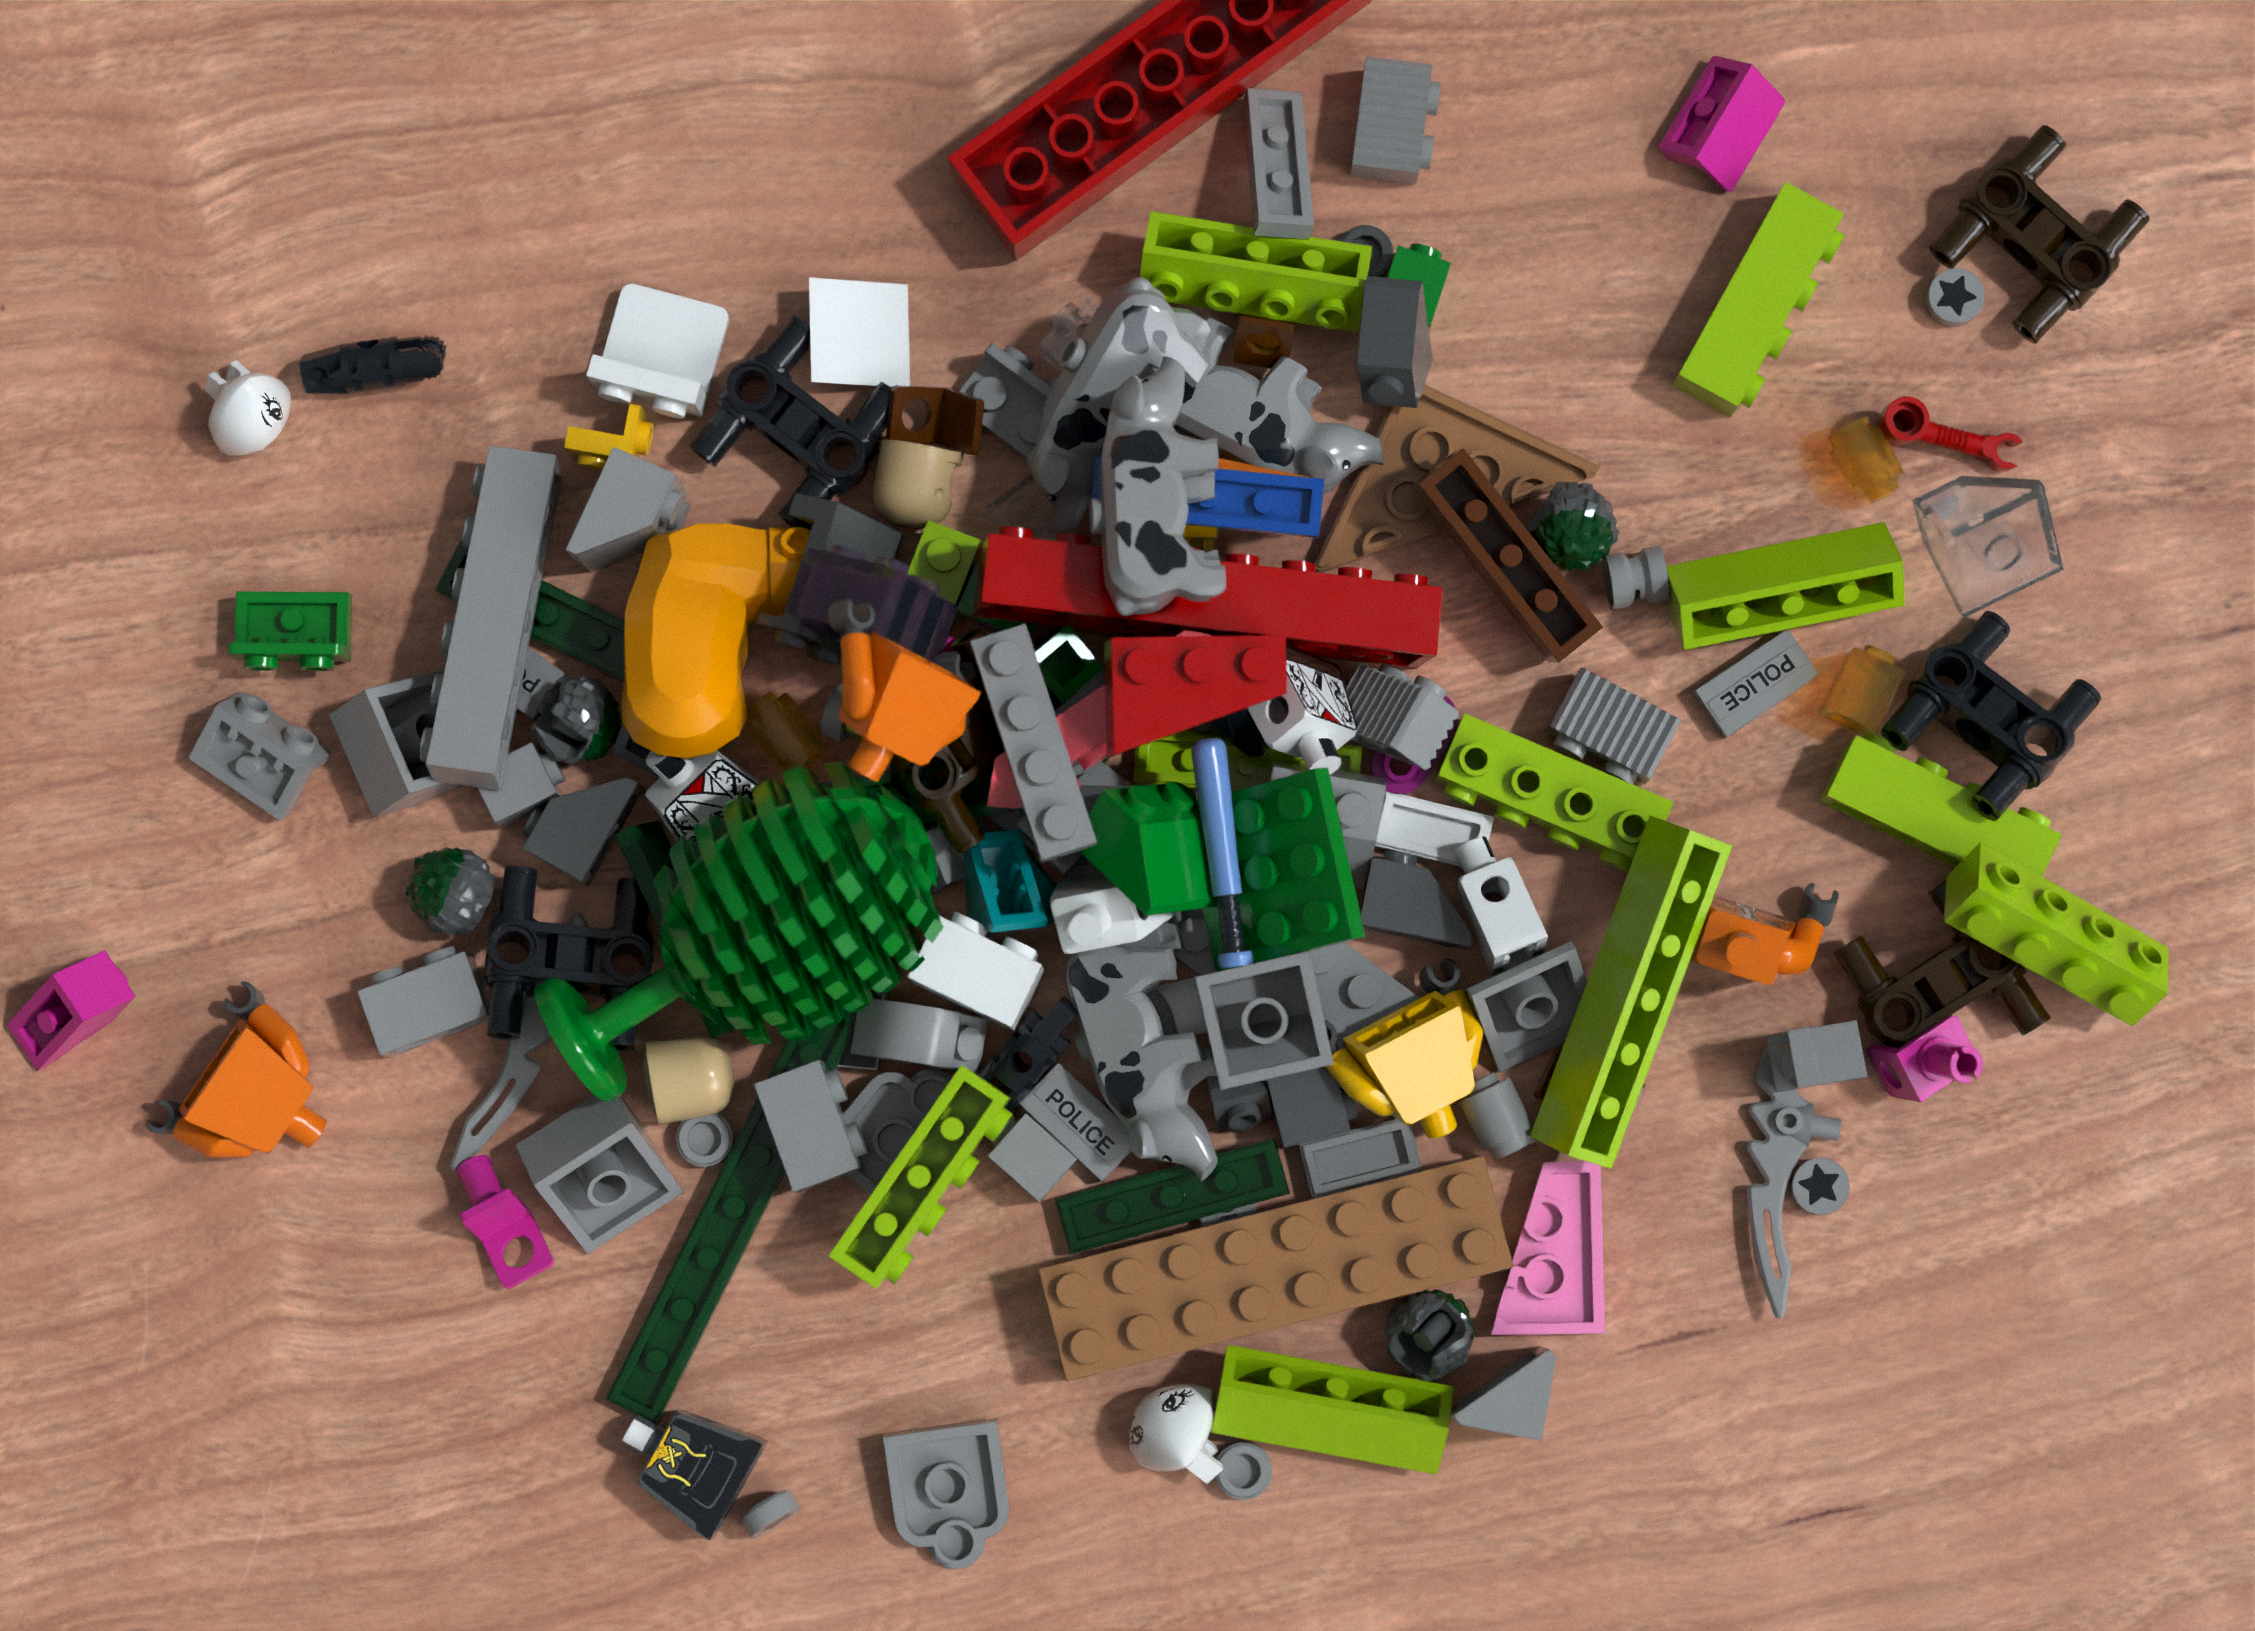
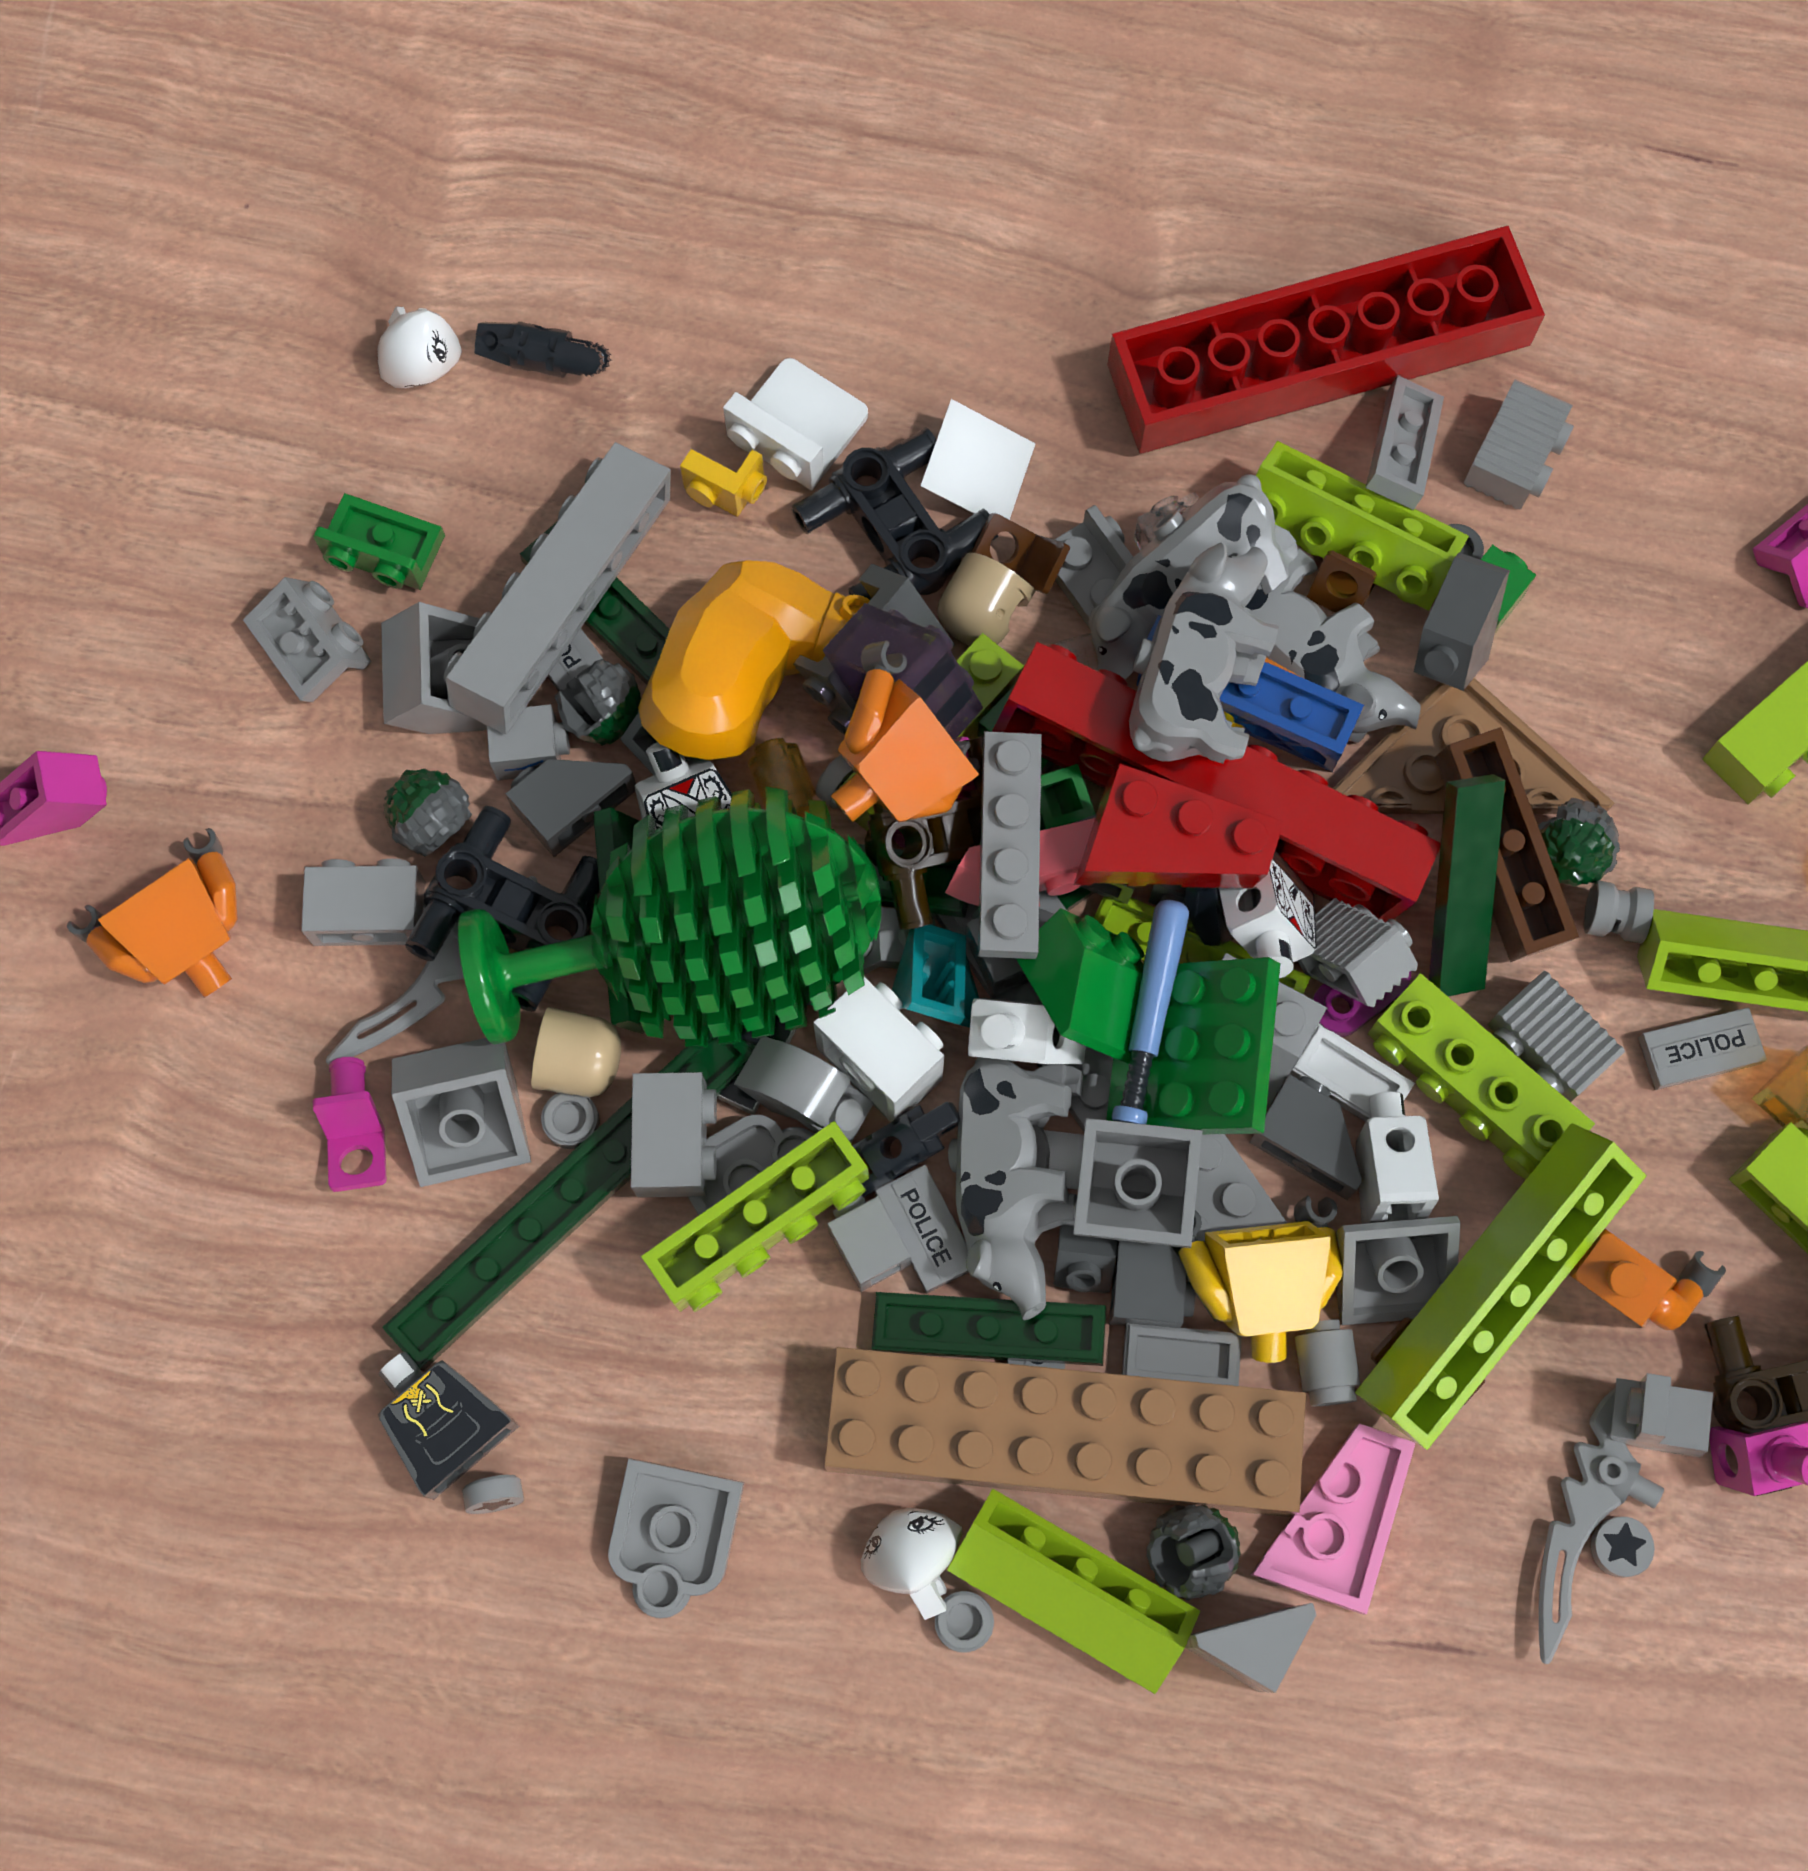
camera: 15 degrees right, 10 degrees down
light grey slope [566,447,691,572] -> none
none -> dark green tile [1429,774,1506,997]

